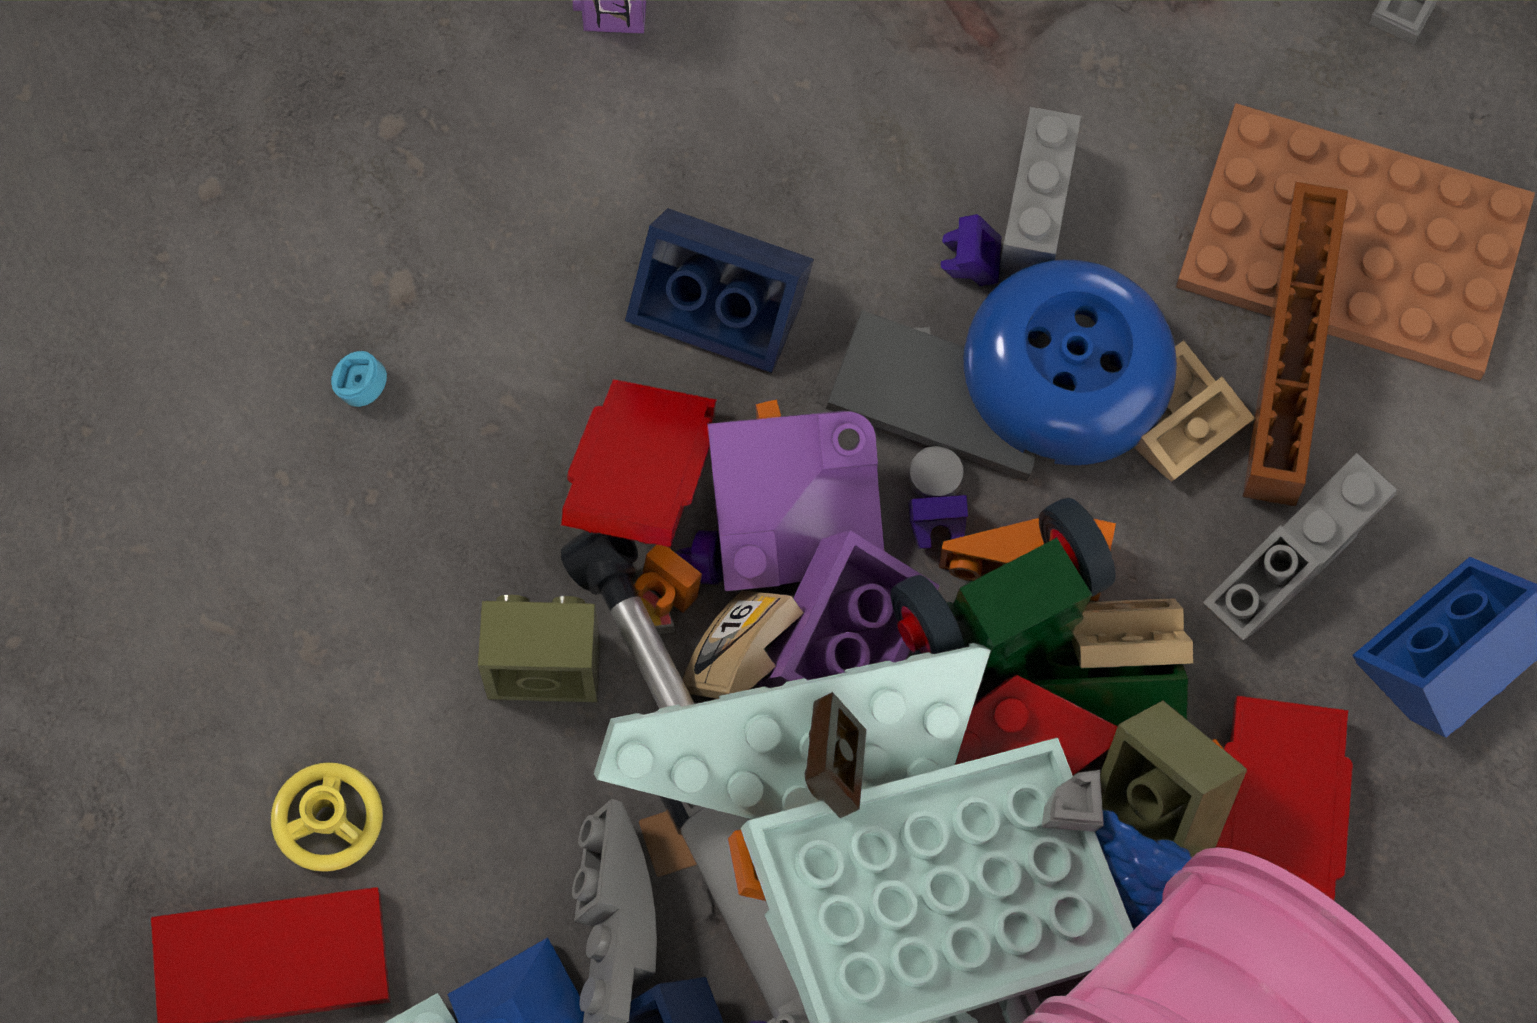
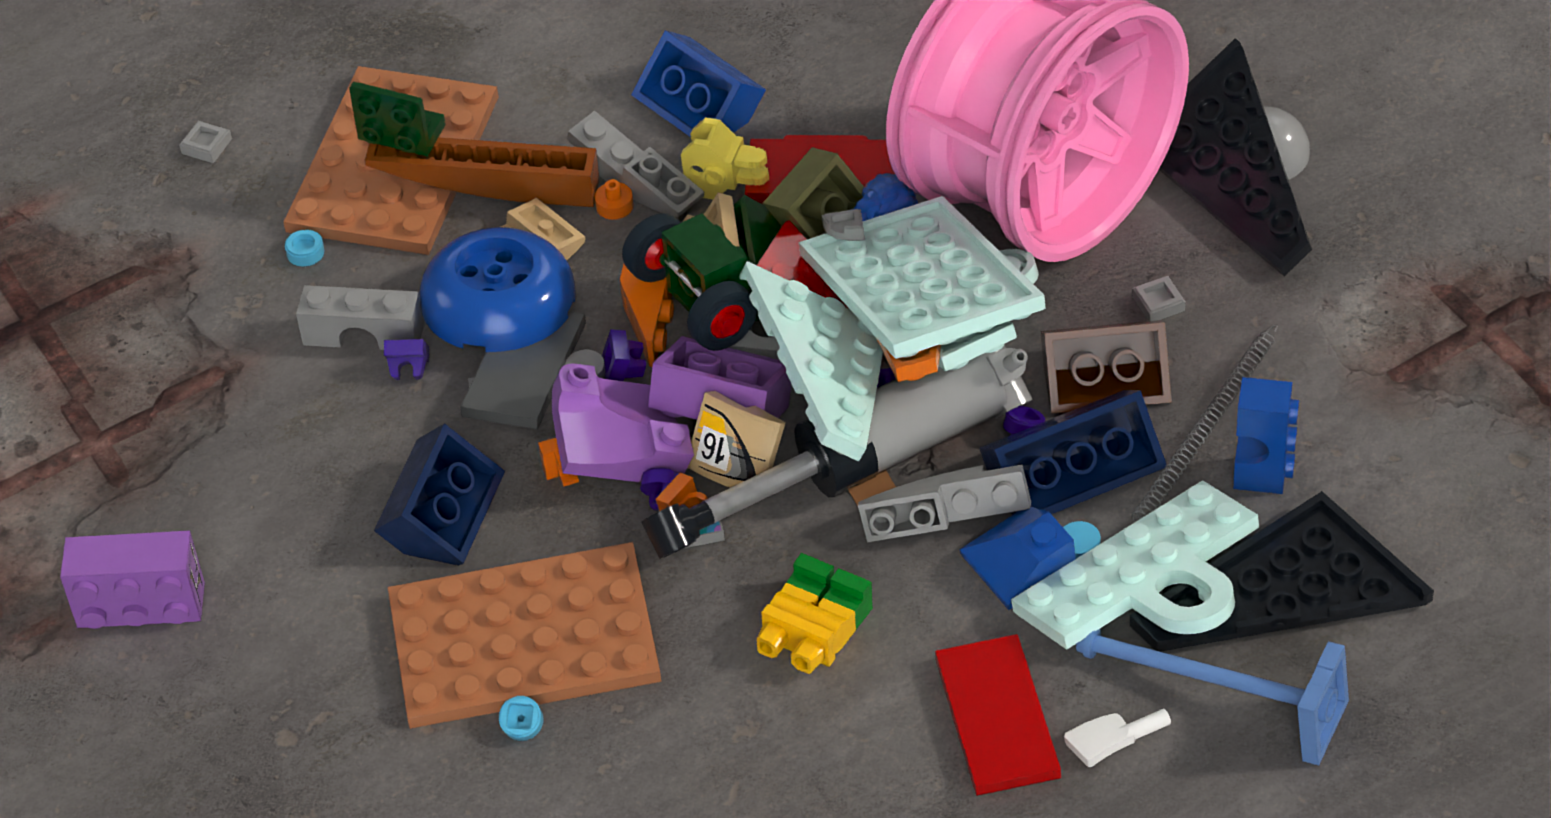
camera: 90 degrees left, 20 degrees down
light yellow piece [271,763,383,872] -> none
olive brick [478,595,601,702] -> none
red piece [561,379,717,547] -> none
dark brown plate [804,692,867,818] -> none
none -> medium azure tile [285,230,325,267]
none -> dark green bracket [349,82,446,157]
none -> nougat plate [388,542,662,729]
none -> orange tile [595,179,634,220]
none -> light yellow hinge [681,117,769,200]
none -> yellow hips [757,553,873,674]

